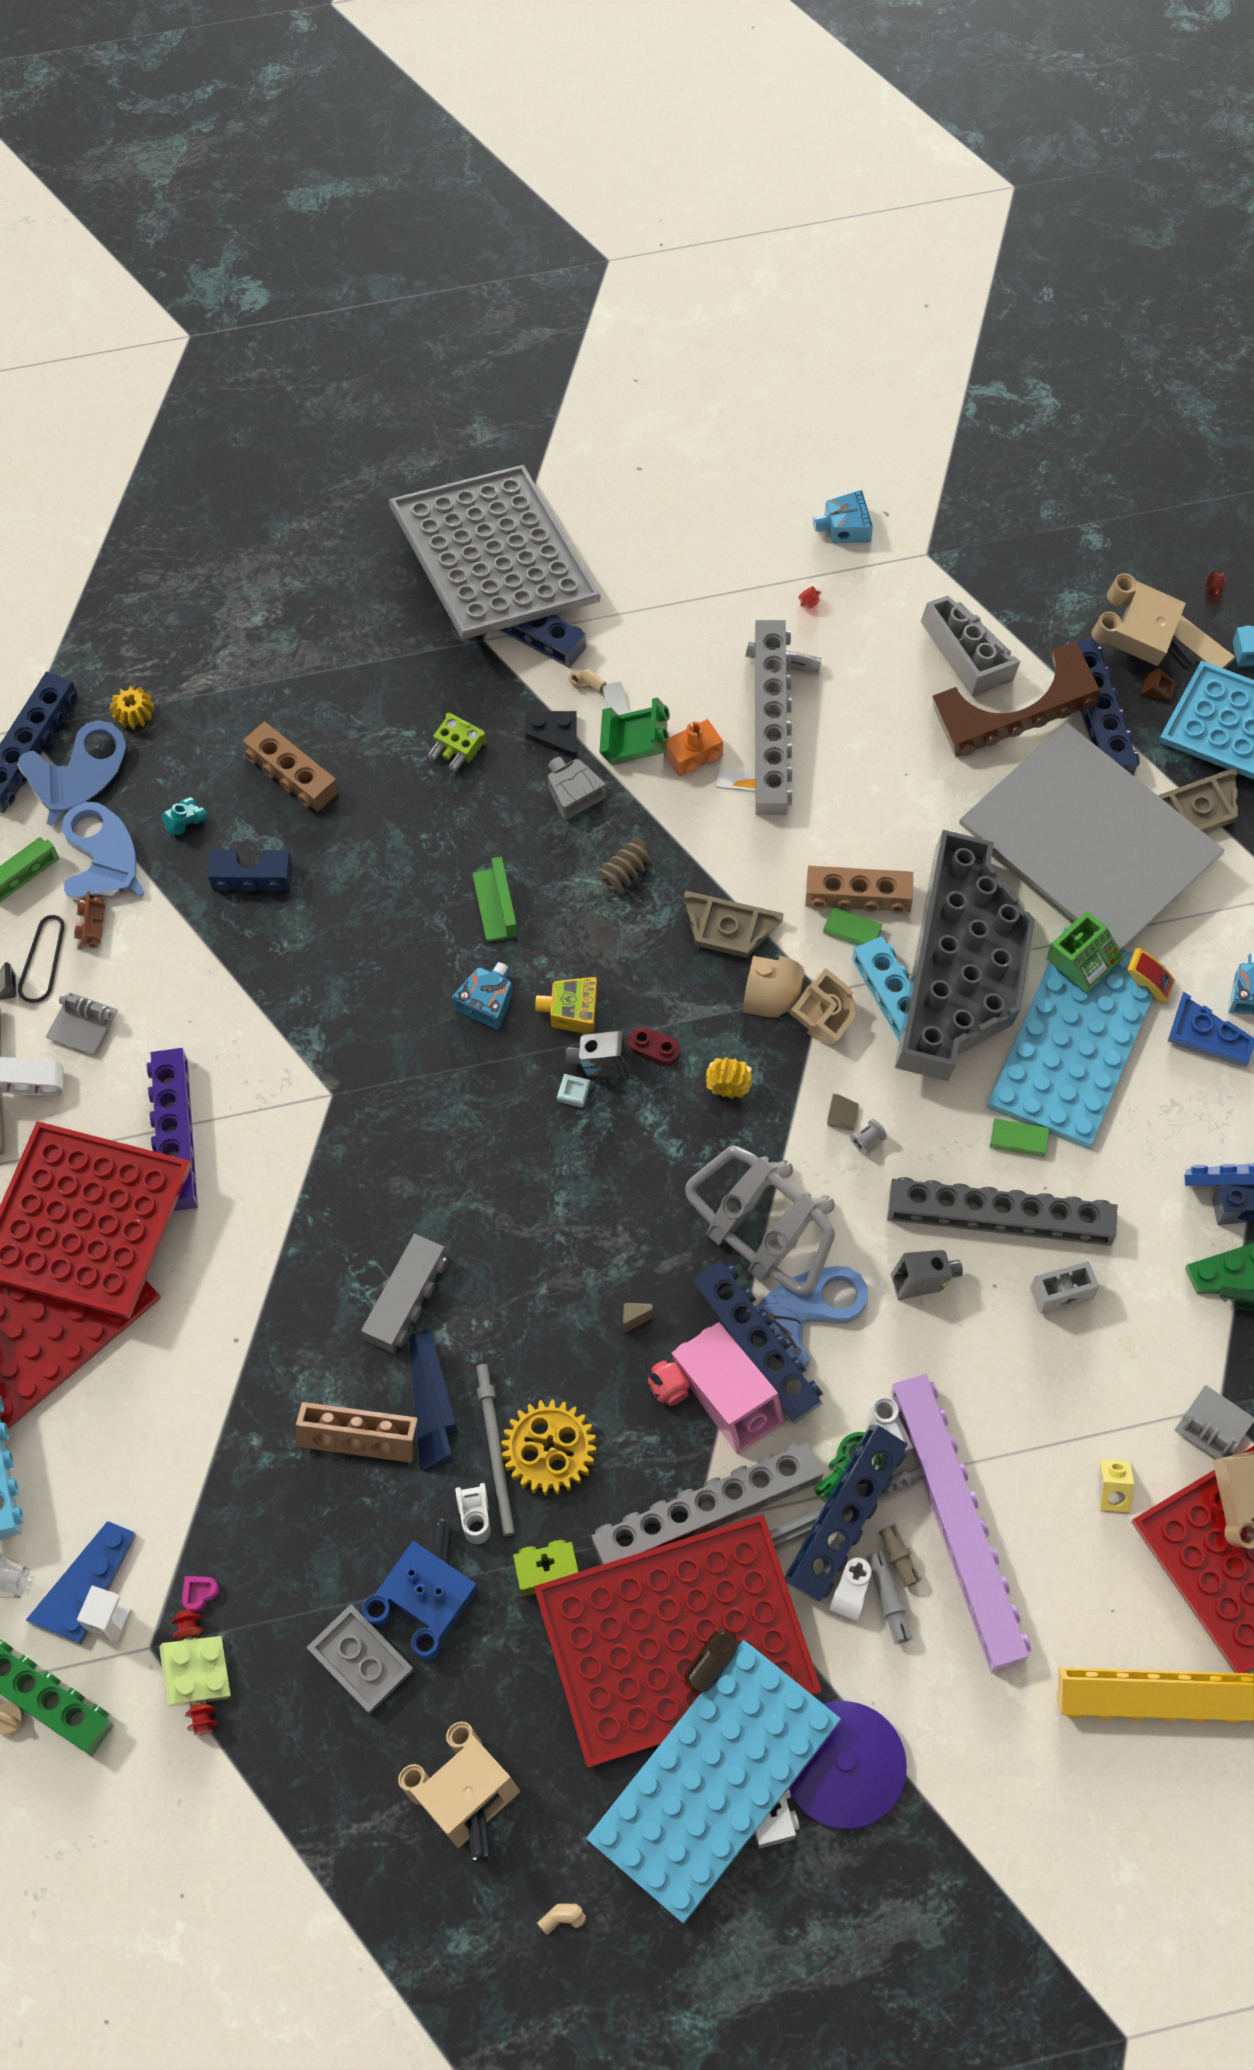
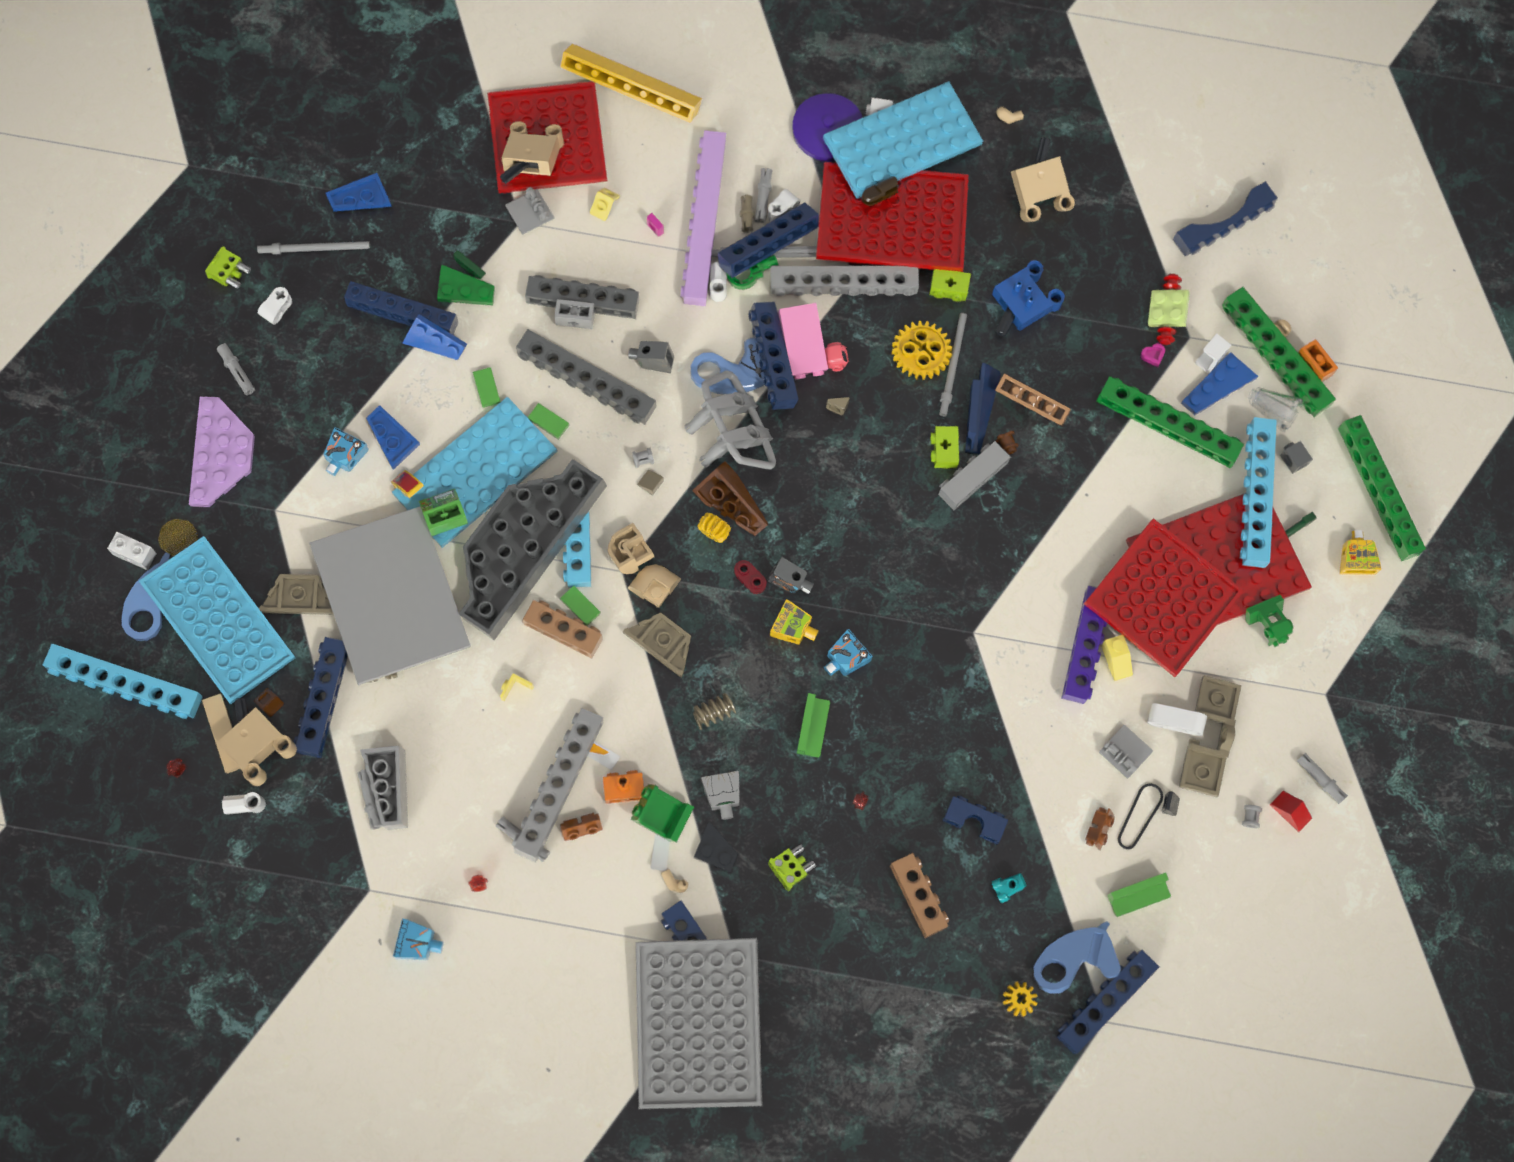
camera: 165 degrees left, 10 degrees up
medium blue animal [61,802,144,900] -> none
light grey plate [306,1604,414,1715] -> none
white piece [455,1483,491,1544] -> none
light aqua tile [557,1074,591,1108] -> none
reddish brown arch [932,641,1100,757] -> none
none -> white piece [222,792,266,814]
none -> bright green tile [473,367,500,408]
none -> light yellow bracket [500,674,534,701]
none -> dark grey brick [525,275,639,319]
none -> dark orange hinge [560,812,603,841]
none -> dark pink tile [647,213,664,237]
none -> reddish brown wedge [692,461,768,536]
none -> clear red plate [853,791,869,811]
none -> lime brick [930,426,959,468]
none -> reddish brown brick [995,431,1019,455]
none -> green brick [1096,376,1244,469]
none -> light yellow slope [1101,635,1133,681]
none -> dark blue arch [1173,181,1278,257]

